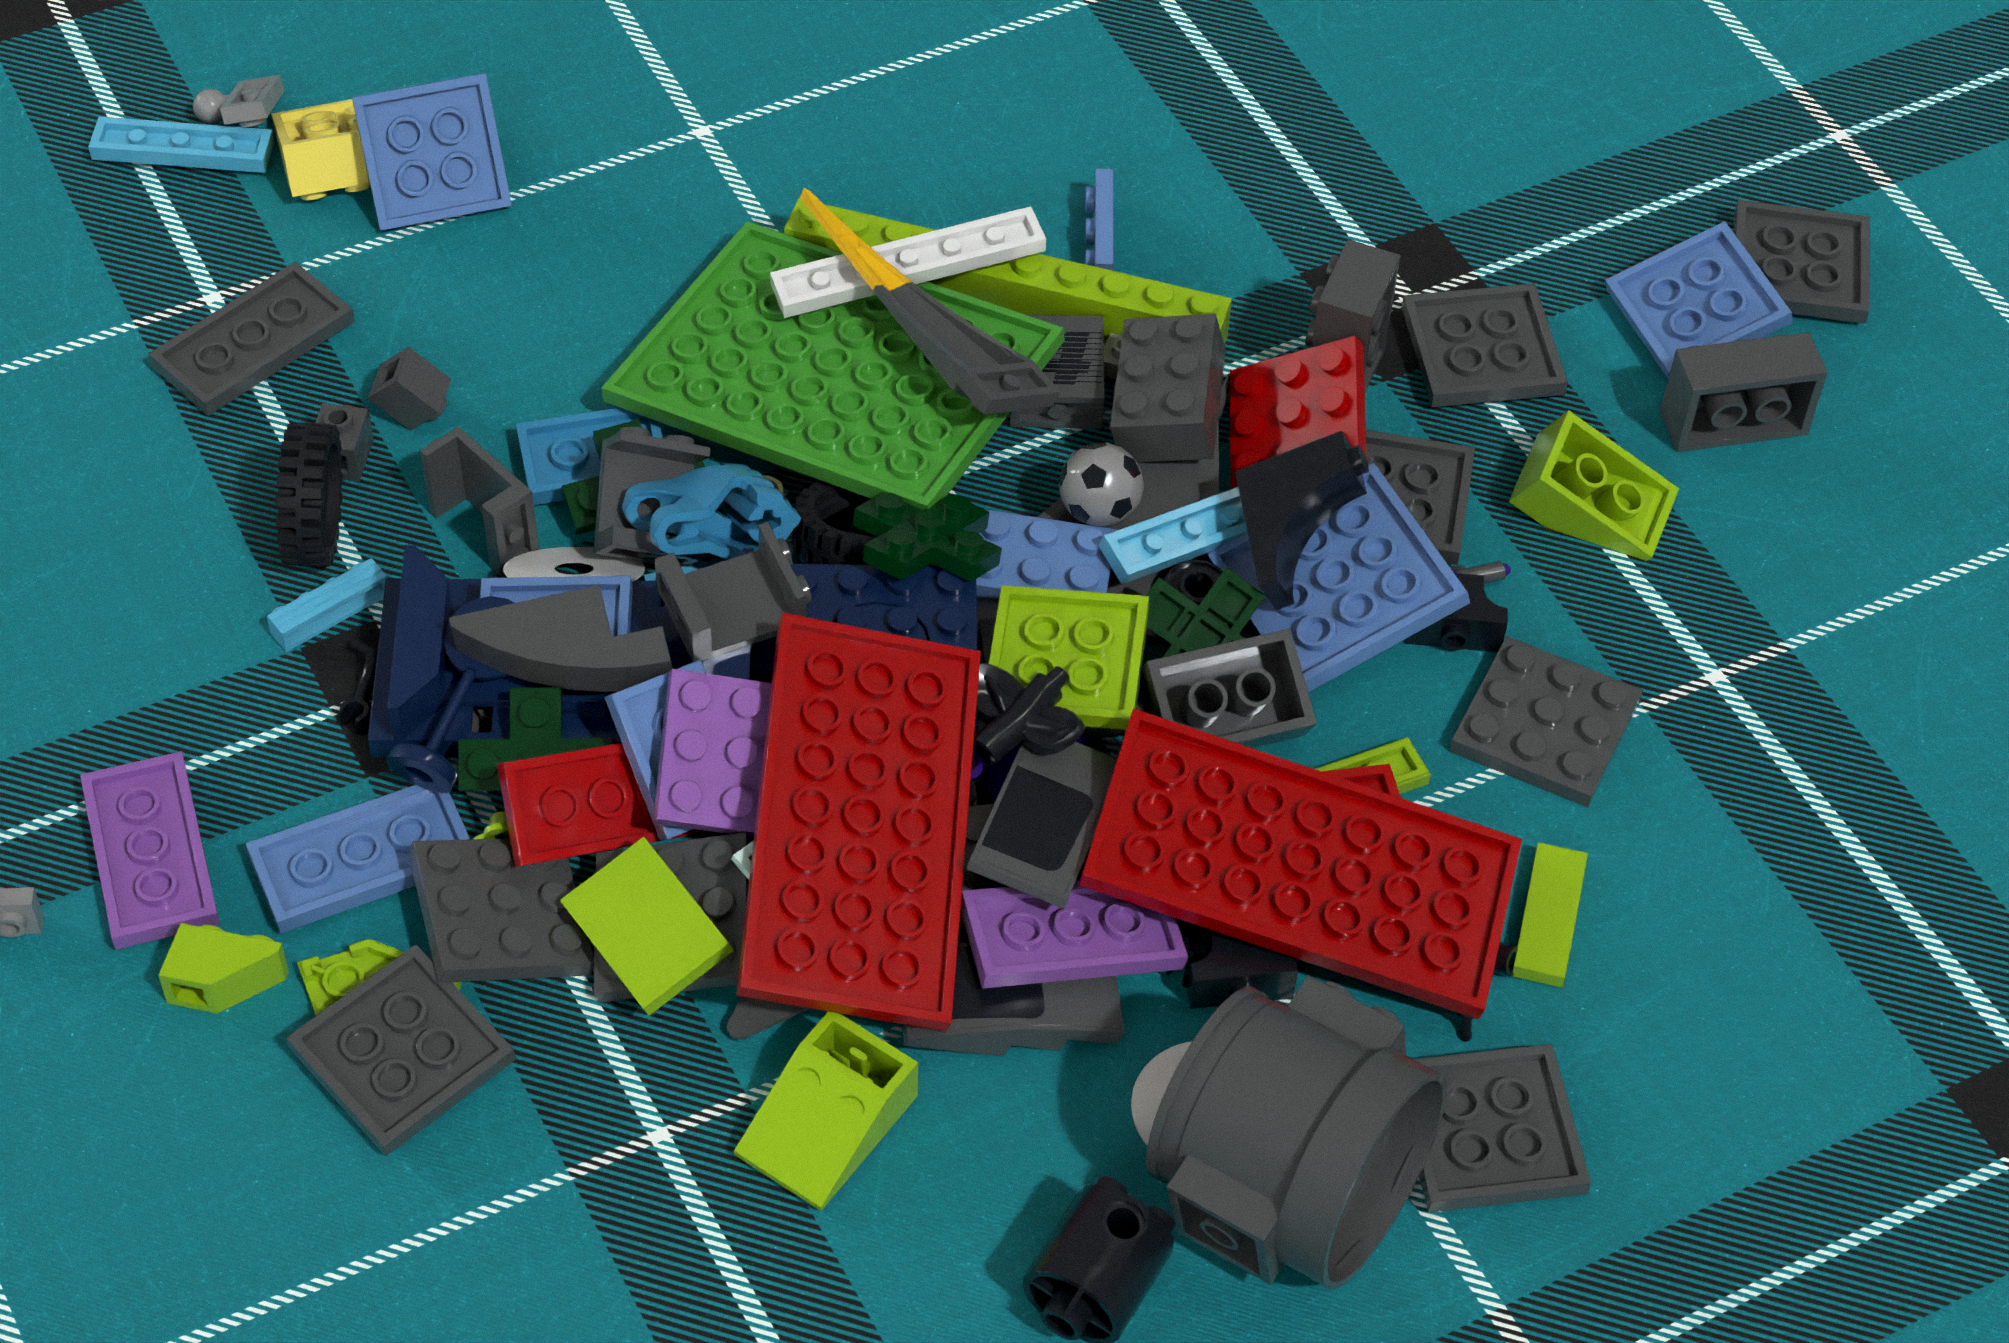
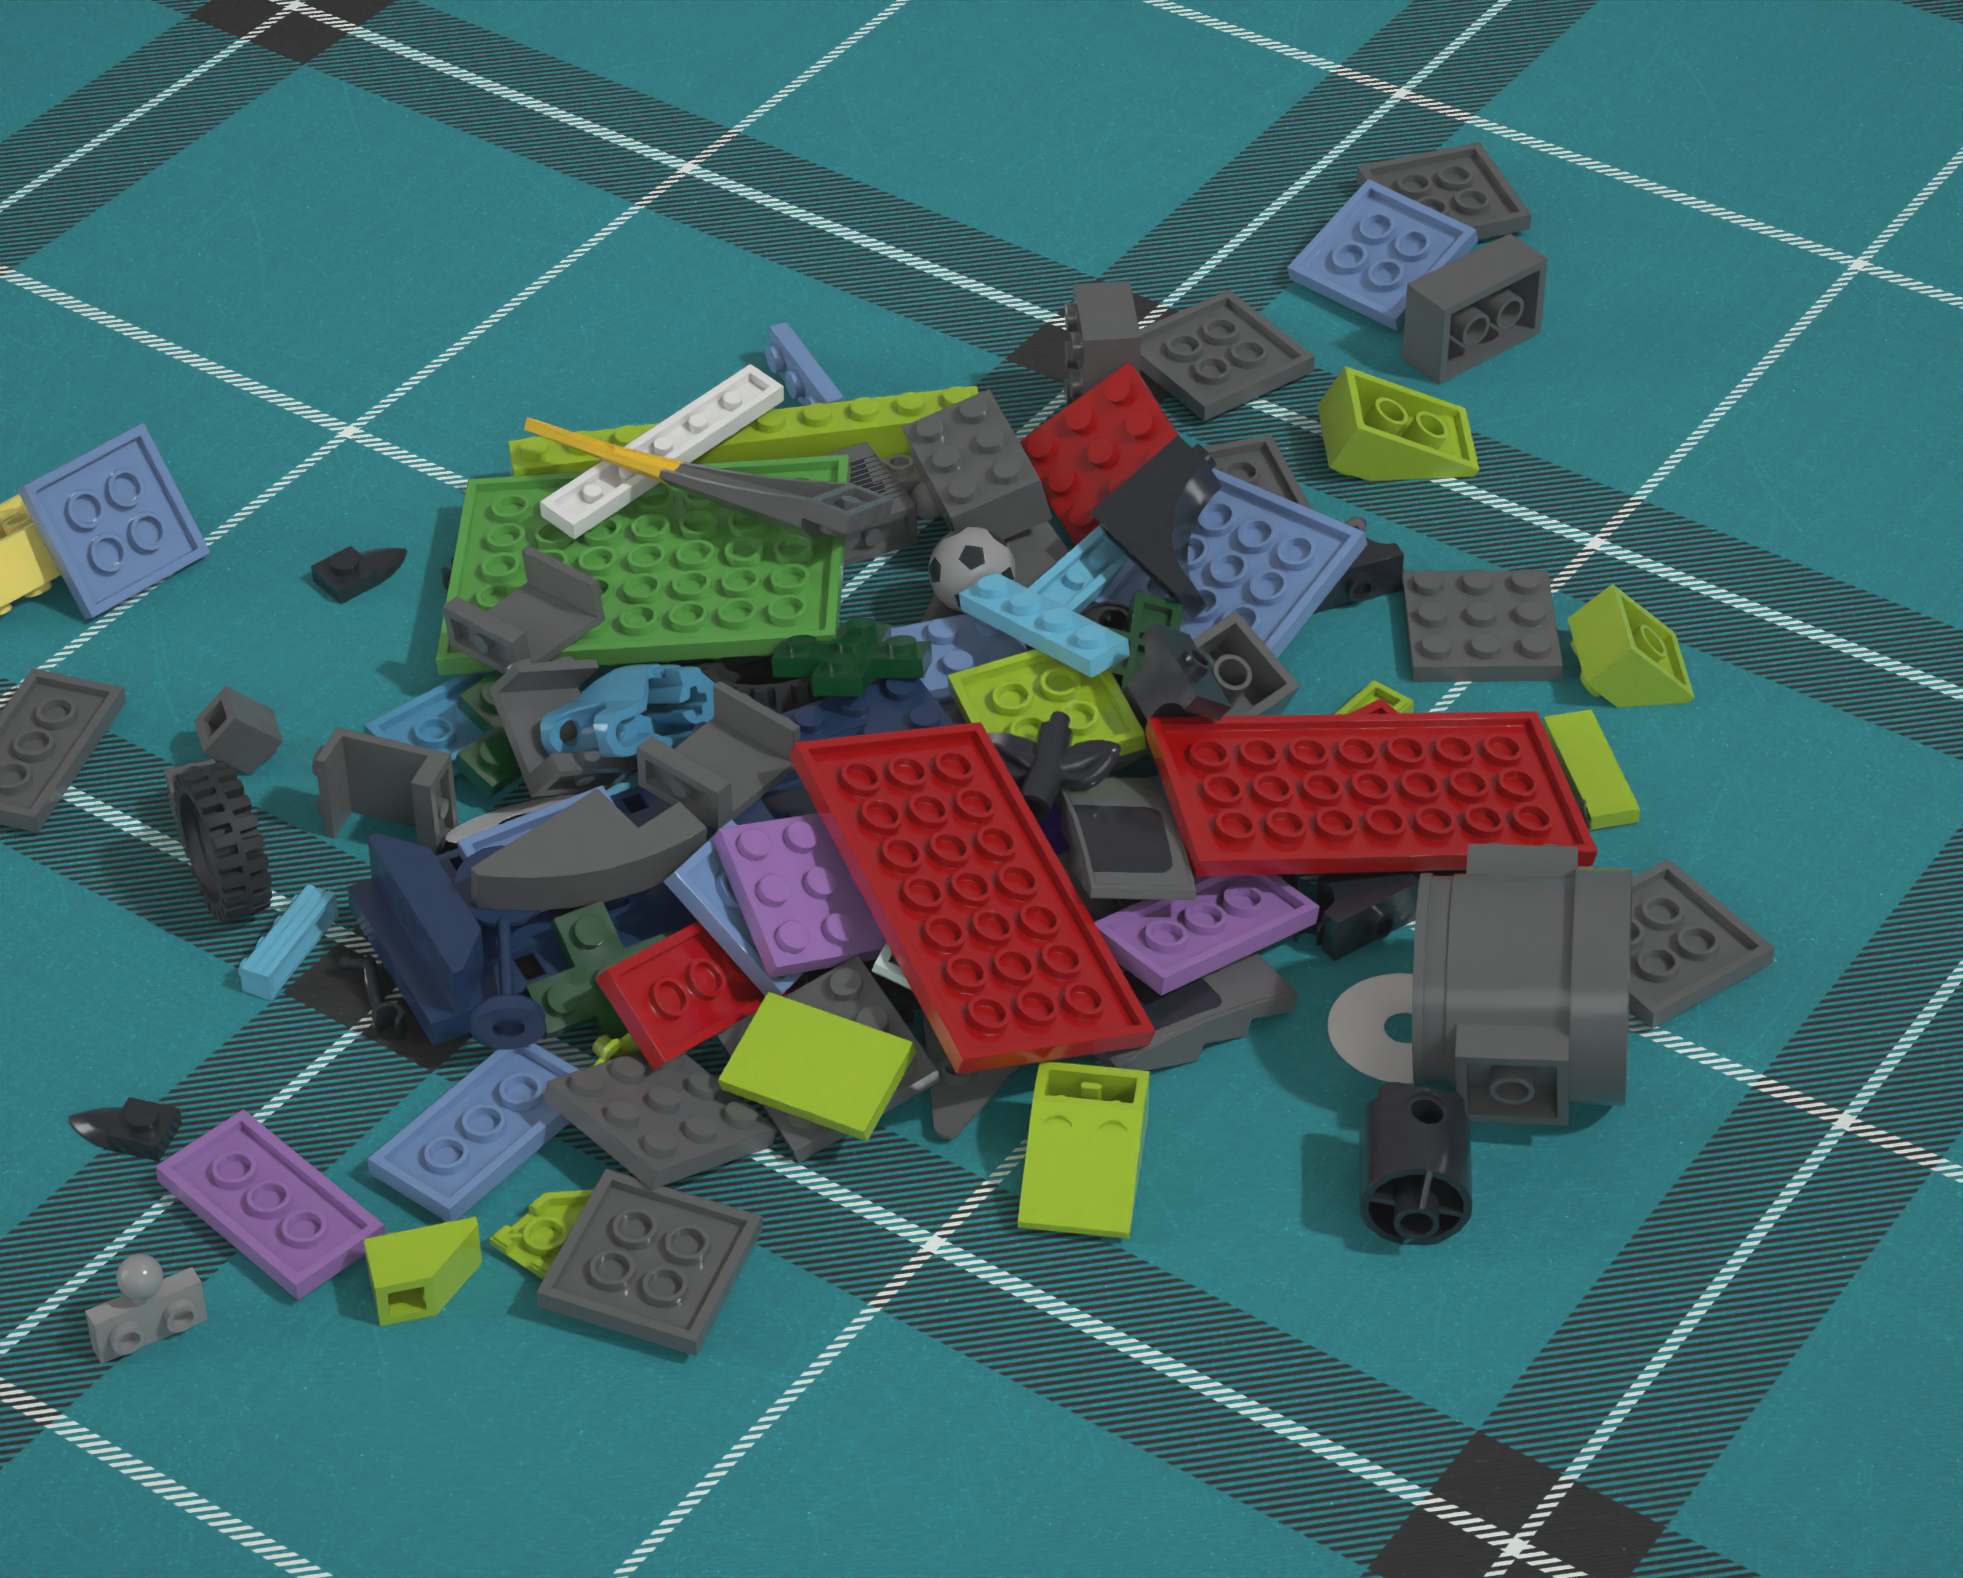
camera: 25 degrees left, 10 degrees down
none -> black plate [69,1097,182,1162]
none -> black plate [311,546,407,604]
none -> dark grey panel [442,545,605,674]
none -> medium azure plate [959,572,1130,678]
none -> black brick [1127,623,1231,721]
none -> lime slope [1567,584,1695,708]

